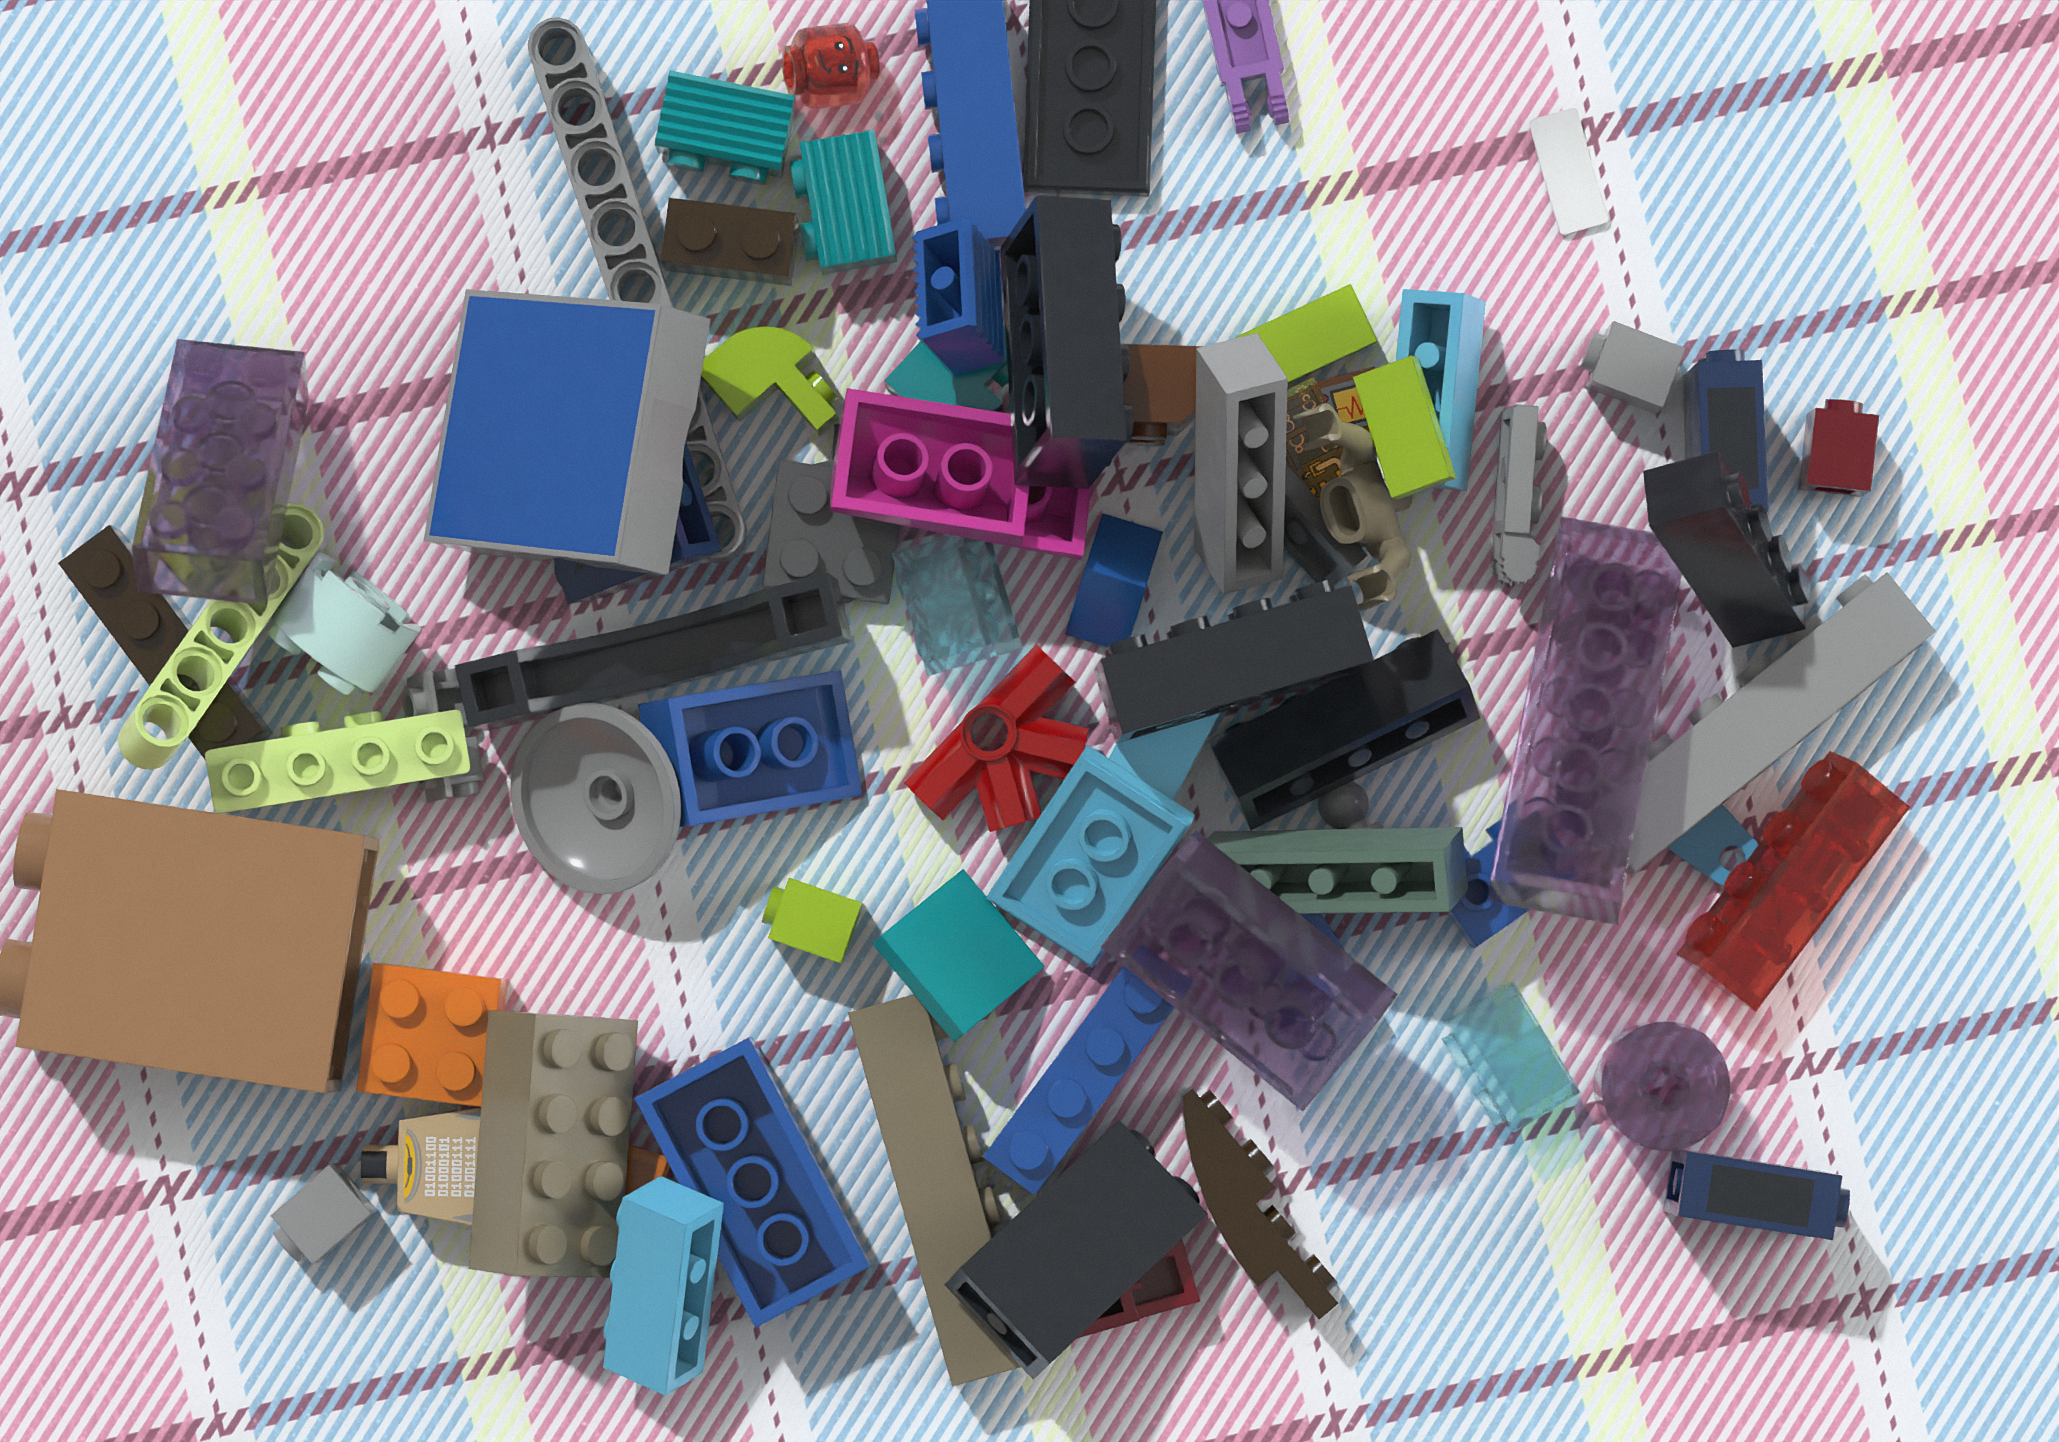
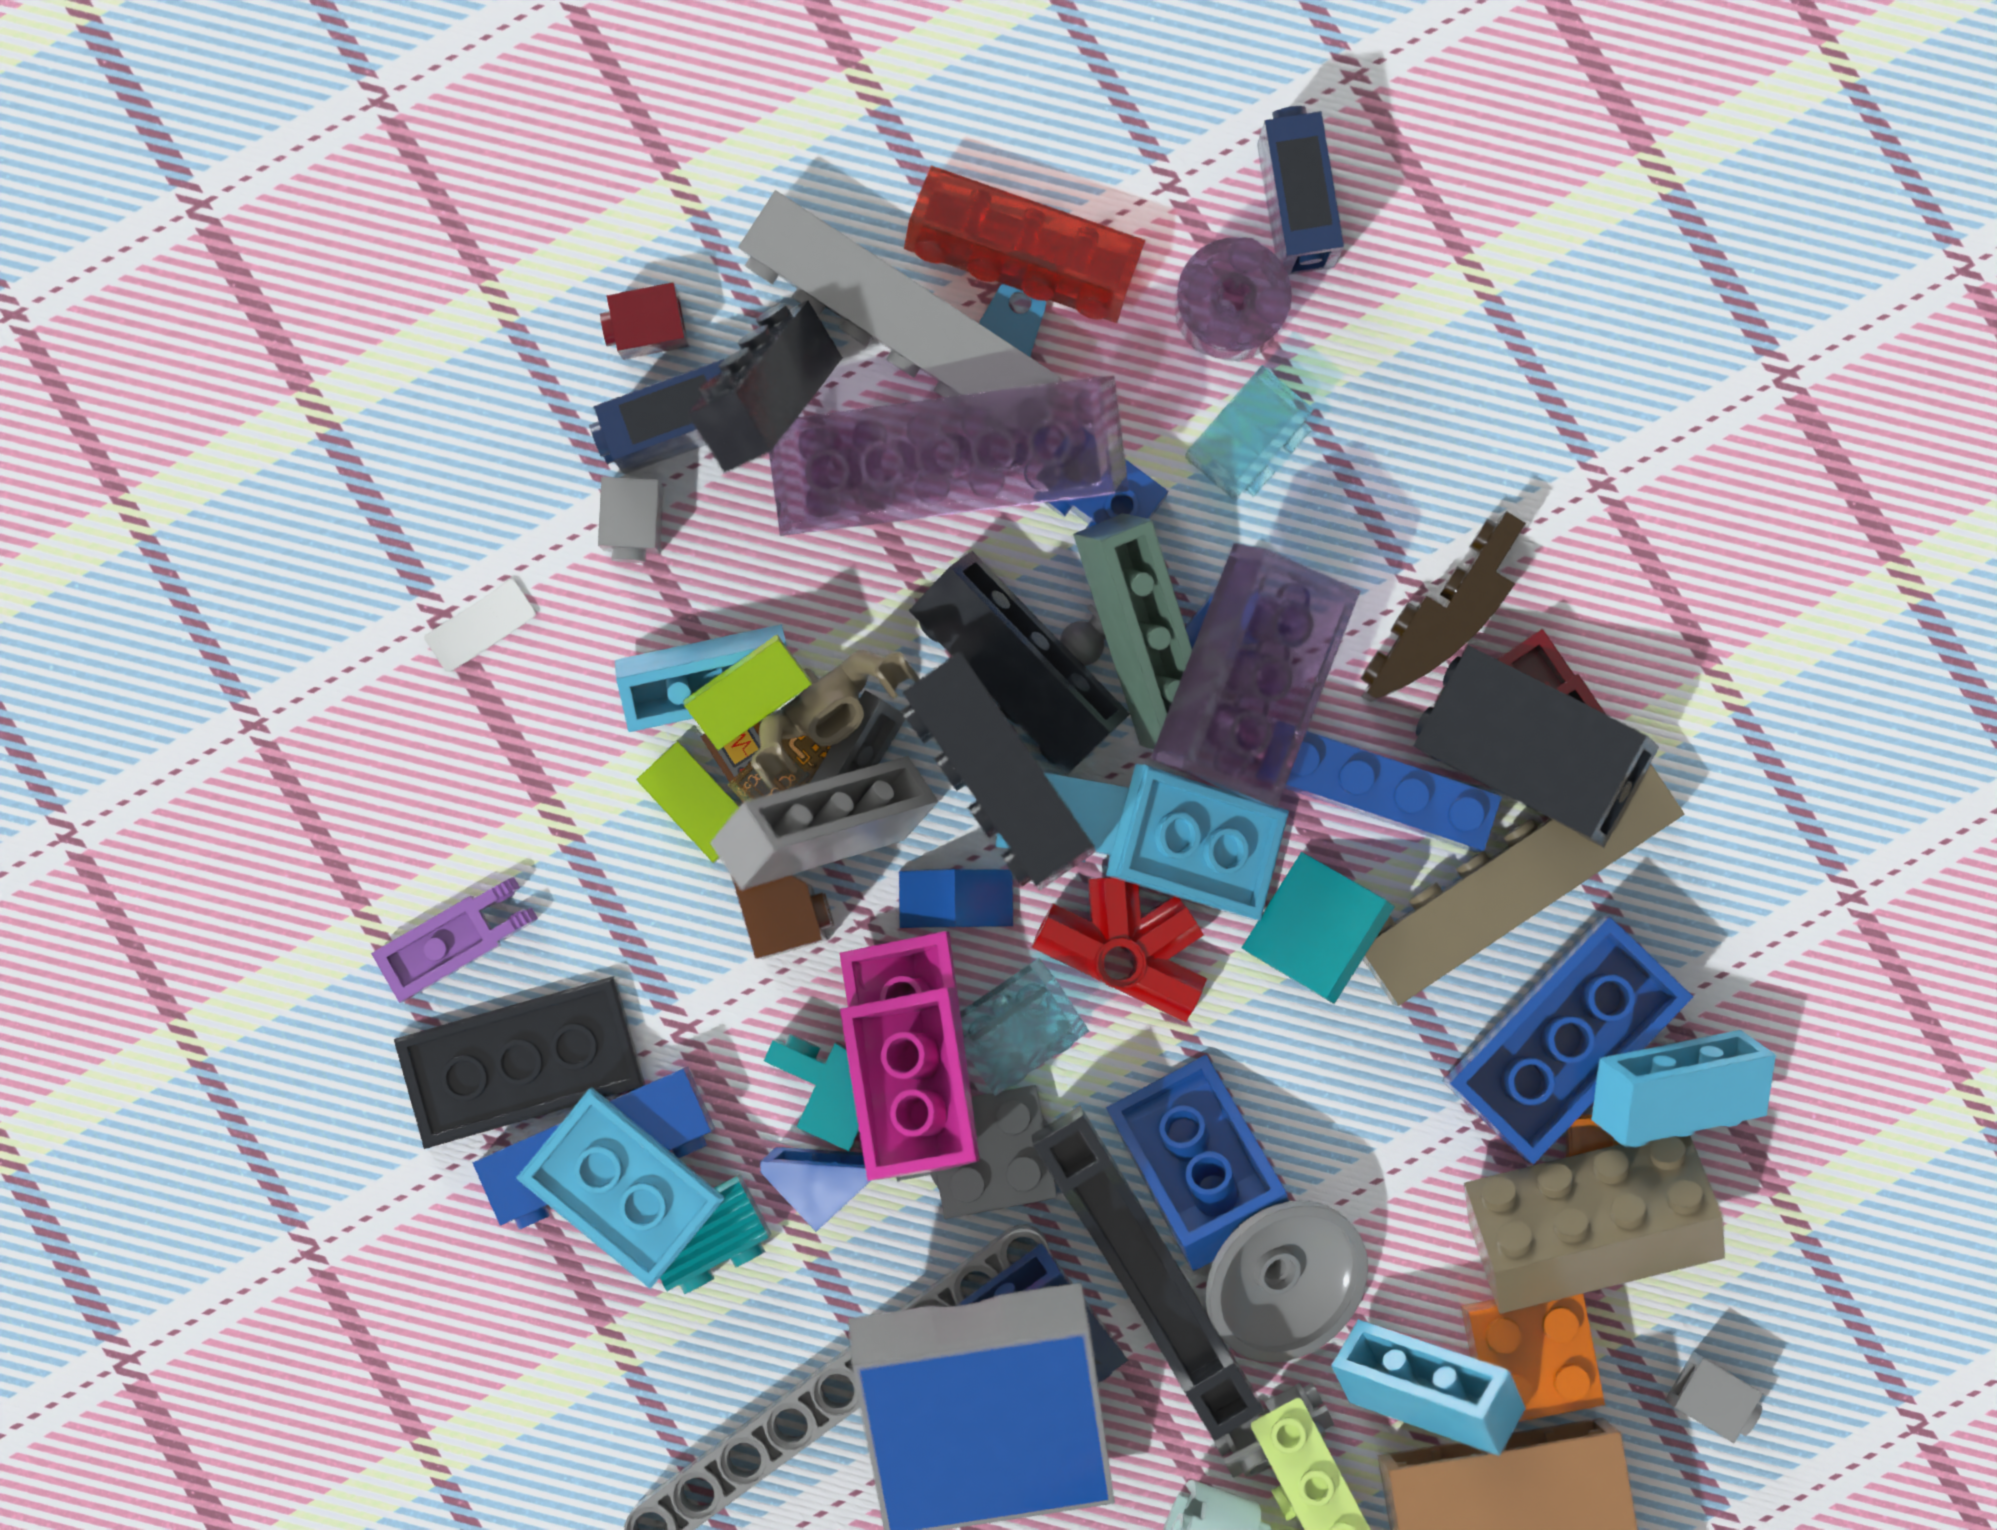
camera: 105 degrees left, 0 degrees up
tan torso [361,1107,481,1225] -> none
teal brick [655,70,797,185] -> none
dark brown brick [661,198,799,286] -> none
lime brick [701,327,839,436] -> none
lime brick [761,878,864,964] -> none
clear red head [782,23,880,109] -> none
blue brick [912,217,1005,376] -> none
black brick [1000,195,1134,489] -> none
light grey hinge [1491,404,1547,587] -> none
none -> medium azure tile [516,1088,726,1289]
none -> slope [760,1147,871,1232]
none -> medium azure brick [1331,1319,1526,1456]

